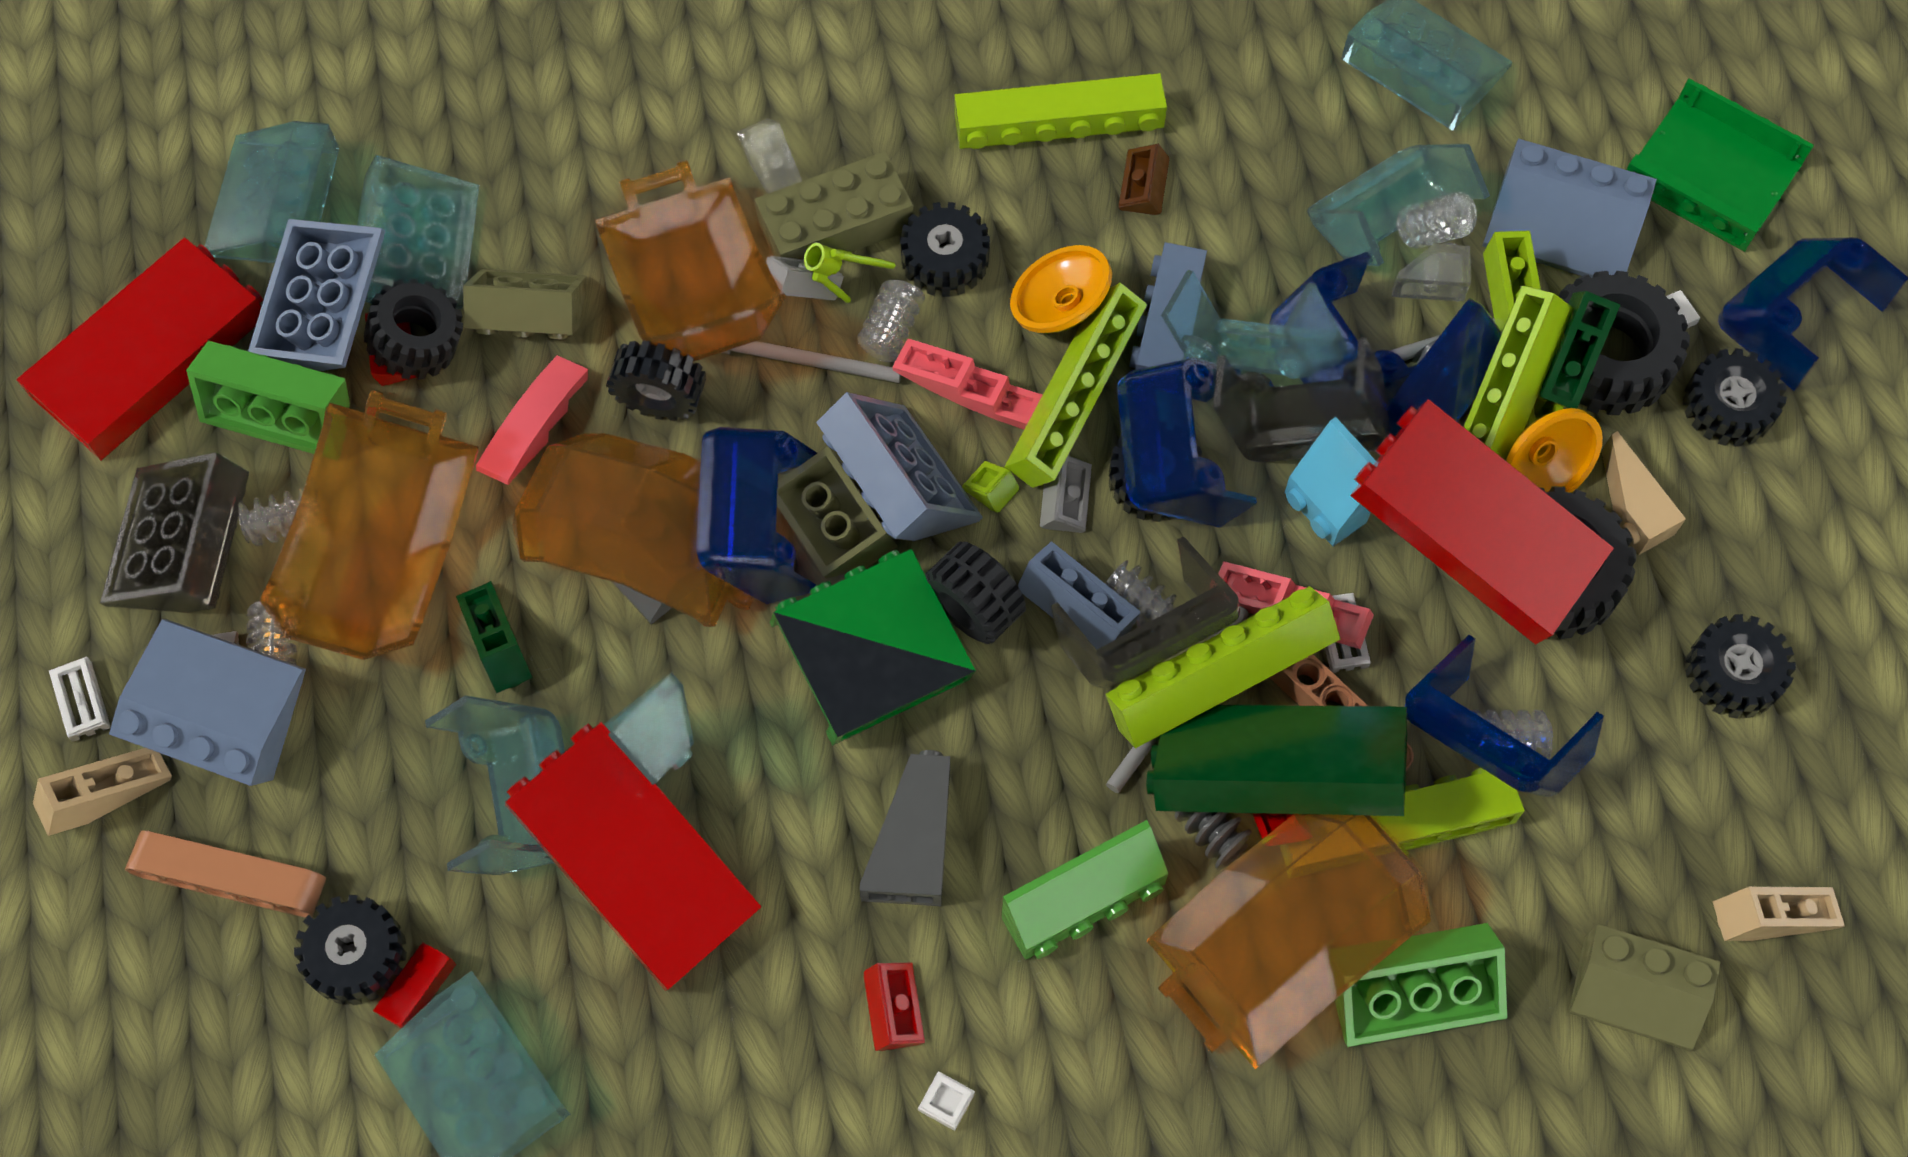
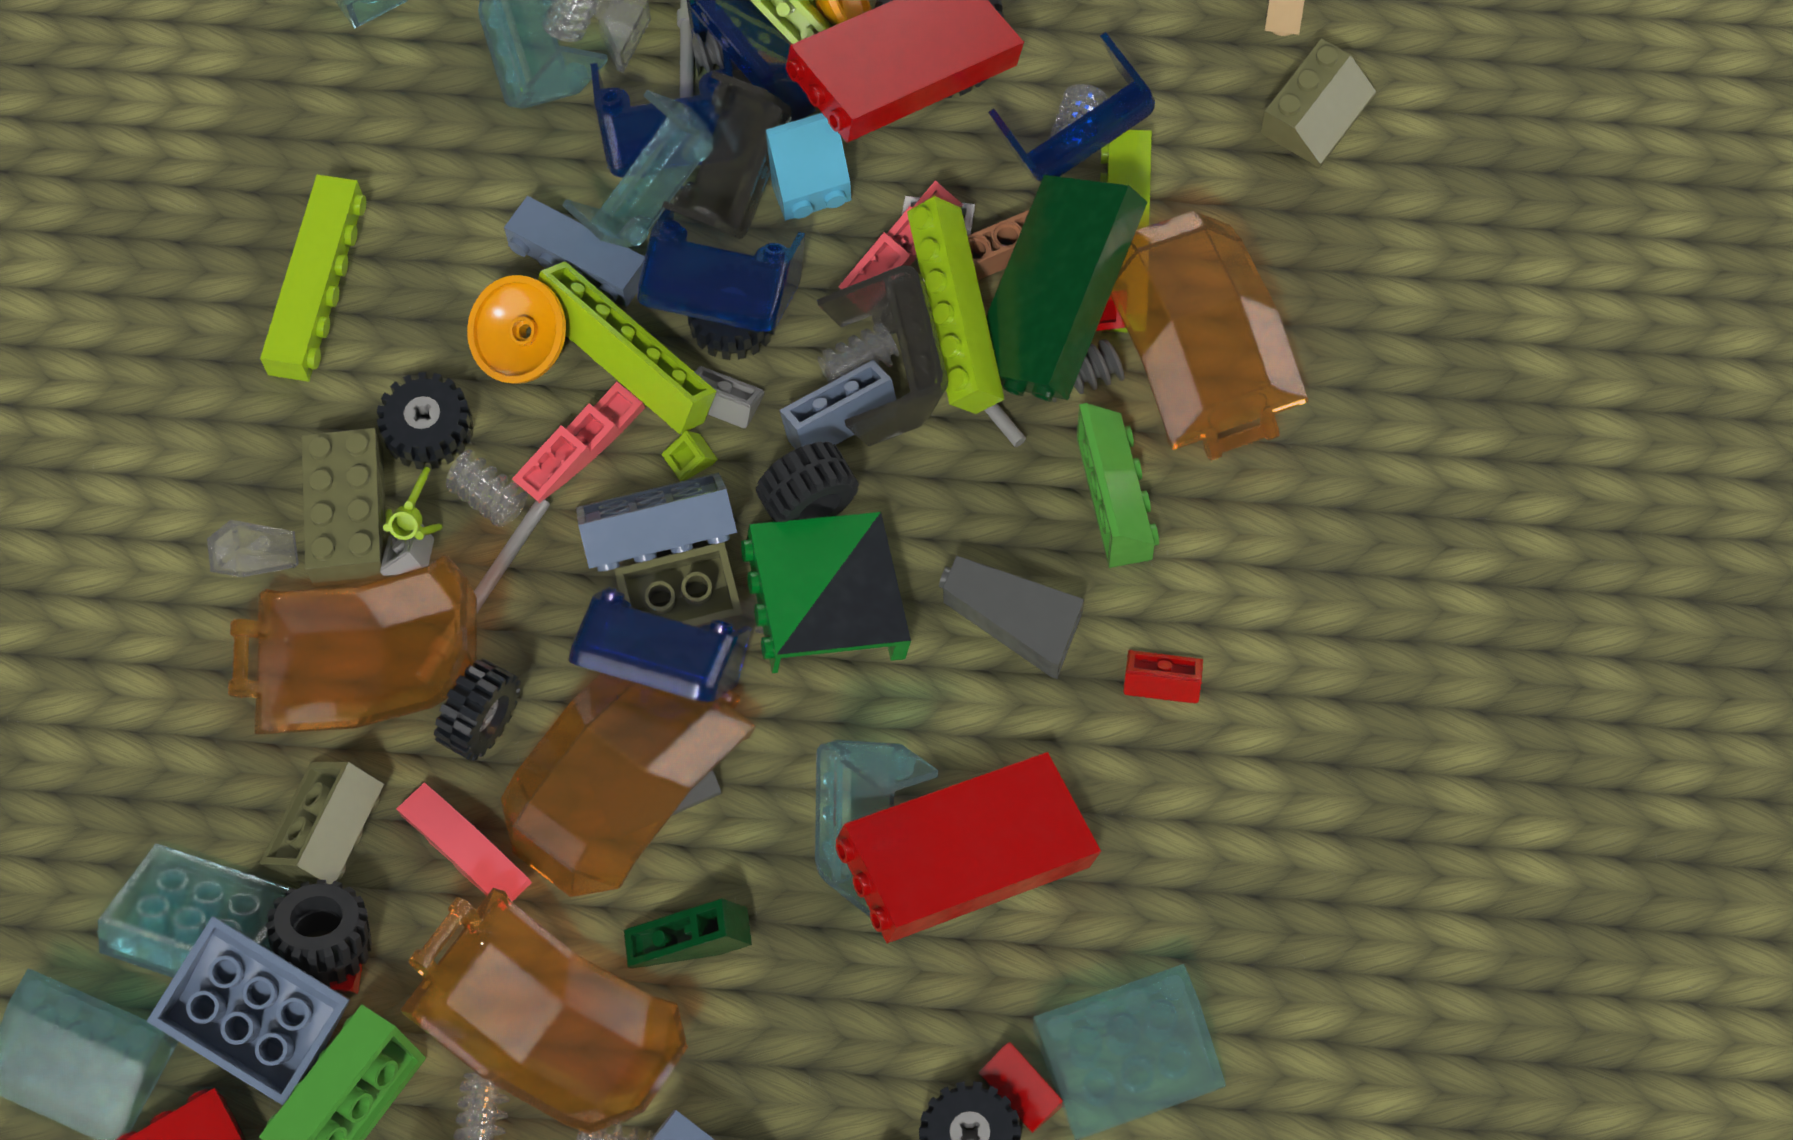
camera: 70 degrees left, 0 degrees up
clear light blue windscreen [425,695,565,875] -> none
white tile [918,1071,975,1131] -> none
reddish brown slope [1118,143,1169,215] -> none
bright green slope [1328,923,1507,1047] -> none

